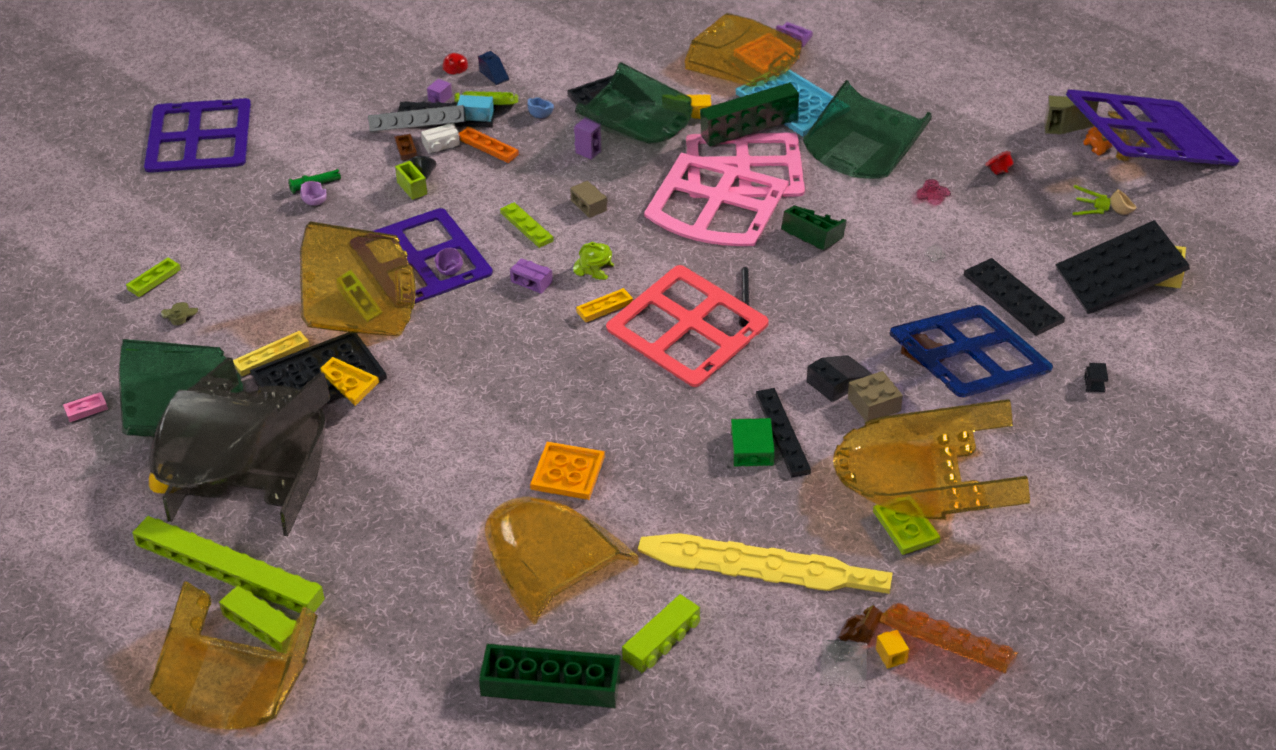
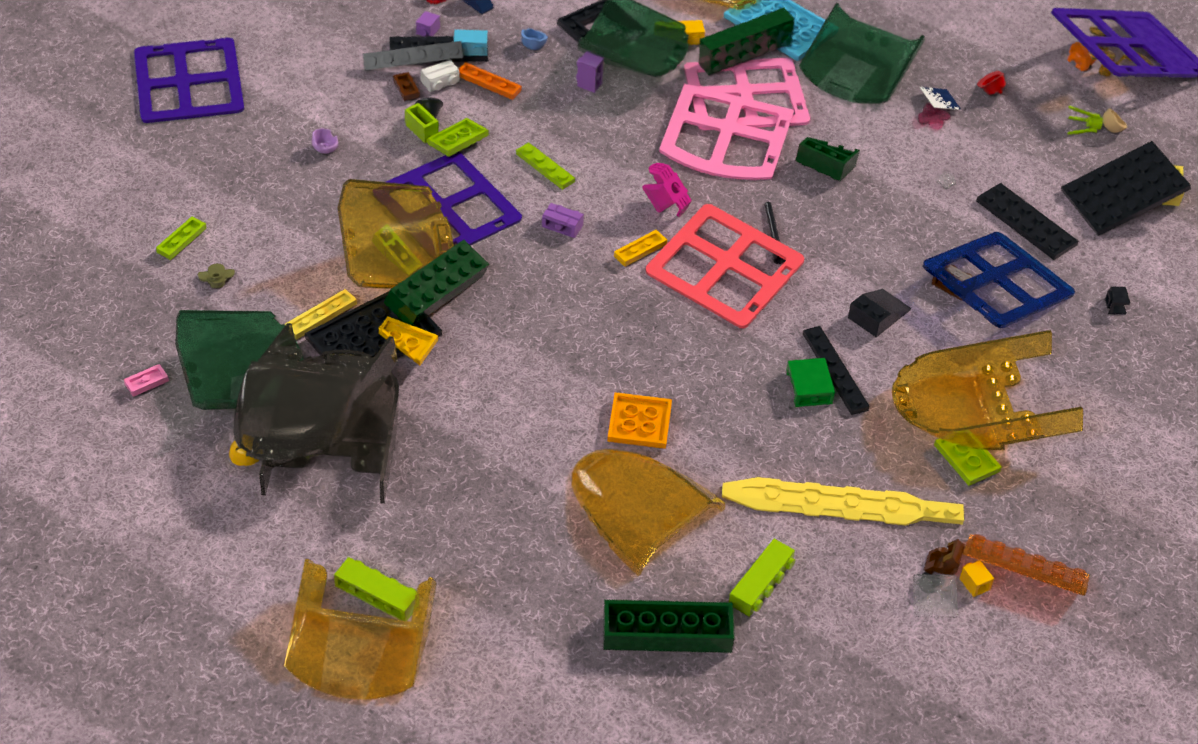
camera: 10 degrees left, 5 degrees up
lime brick [132,516,325,617] -> none
green pin [288,169,341,194] -> none
medium lavender hair [434,247,463,276] -> none
lime tile [454,91,518,105] -> none
dark tan brick [570,180,608,218] -> none
lime helmet [573,242,614,280] -> none
dark tan brick [848,371,903,423] -> none
olive slope [1044,95,1099,134] -> none
none -> dark green brick [384,240,490,326]
none -> lime plate [427,118,489,157]
none -> dark pink piece [642,163,692,217]
none -> sticker [920,87,961,110]

